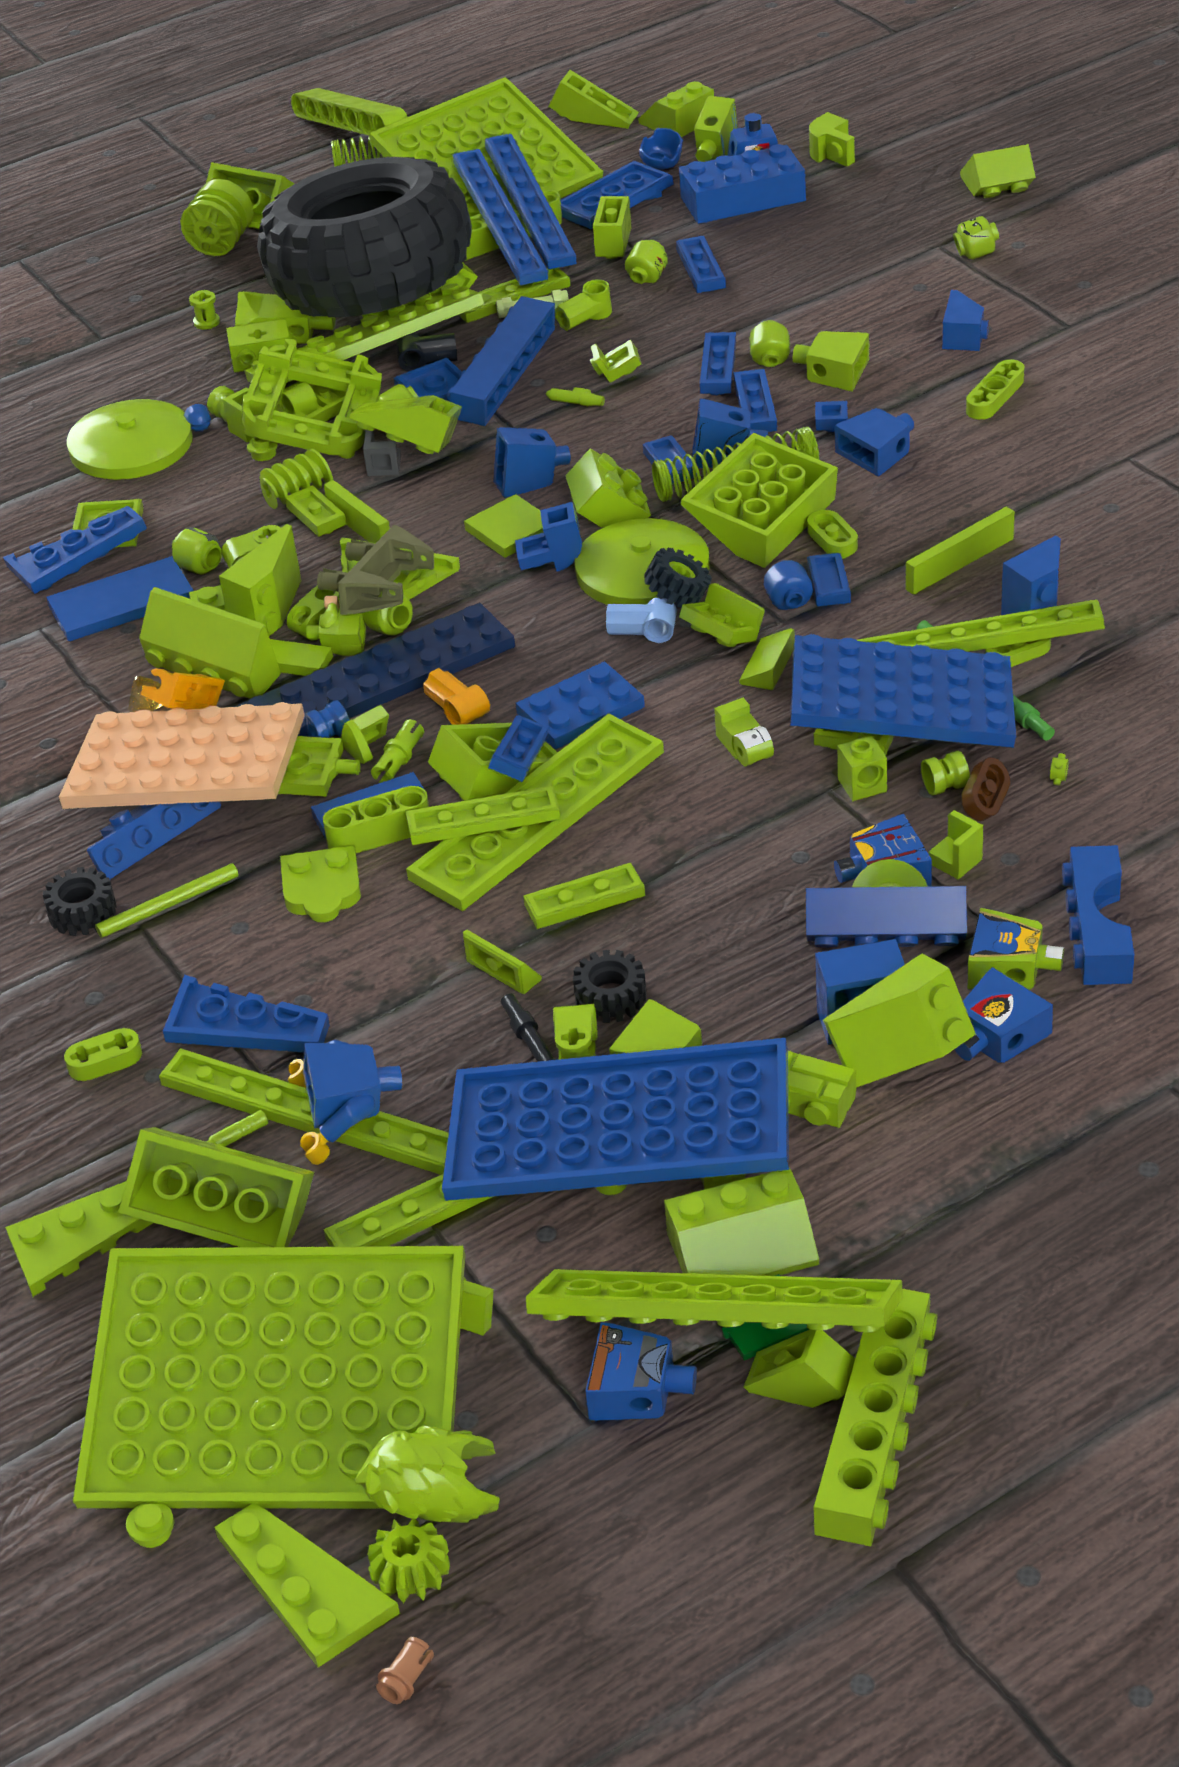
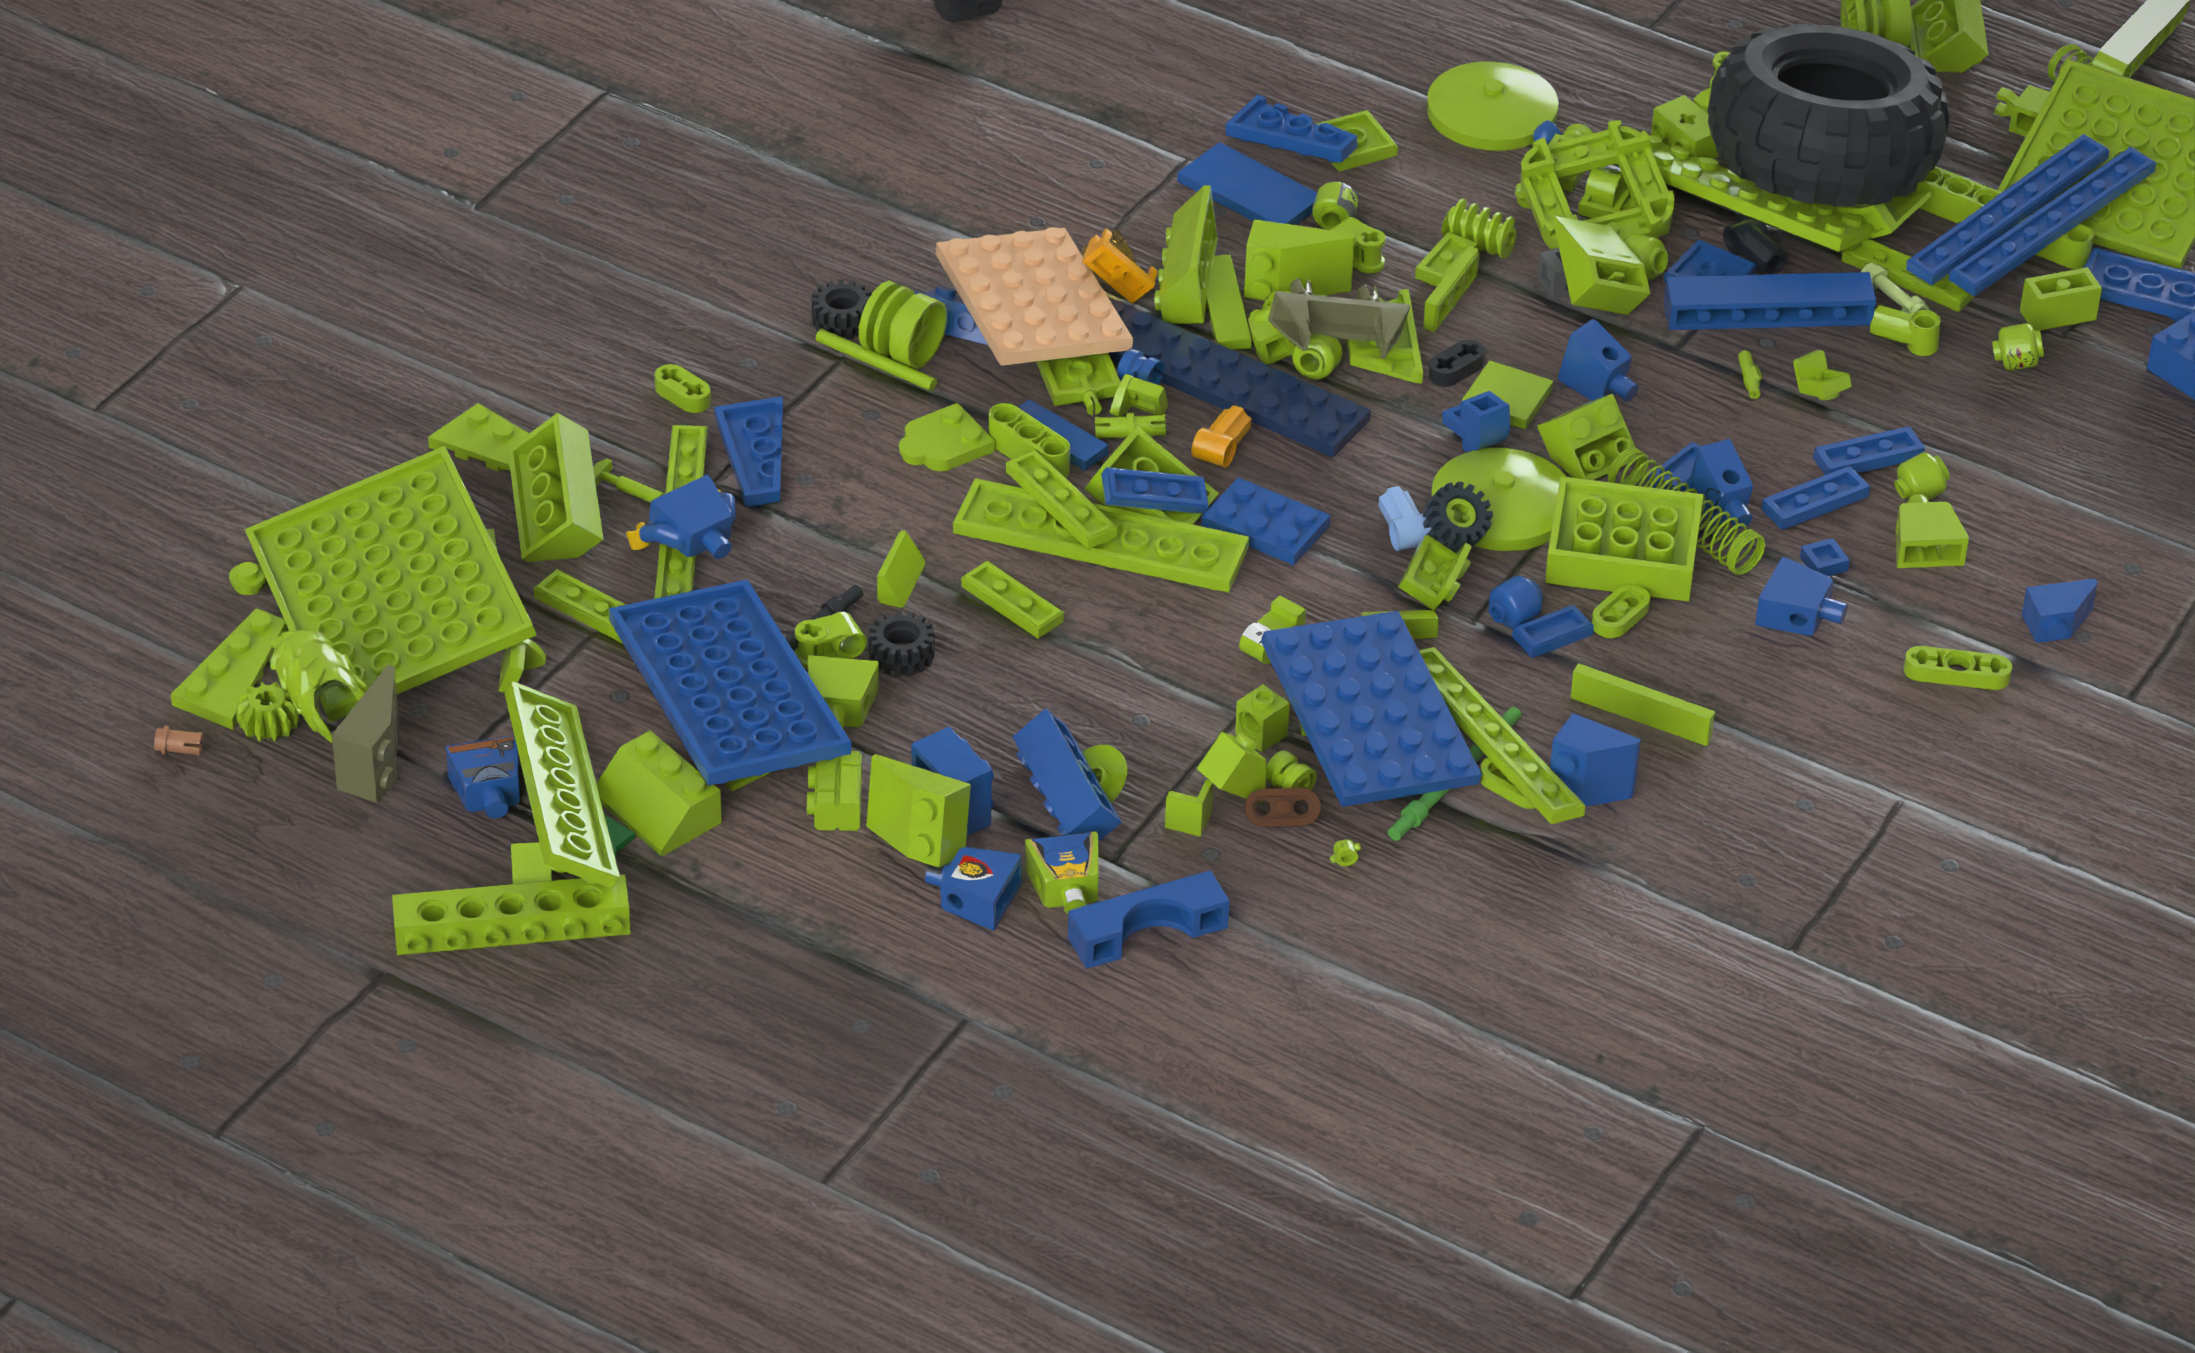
camera: 60 degrees right, 0 degrees up
blue tile [676,236,726,293] -> none
blue torso [834,814,932,886] -> none
none -> olive slope [332,665,399,803]
none -> lime wheel [859,280,947,369]
none -> lime slope [1197,732,1266,804]
none -> black beam [1428,340,1485,387]

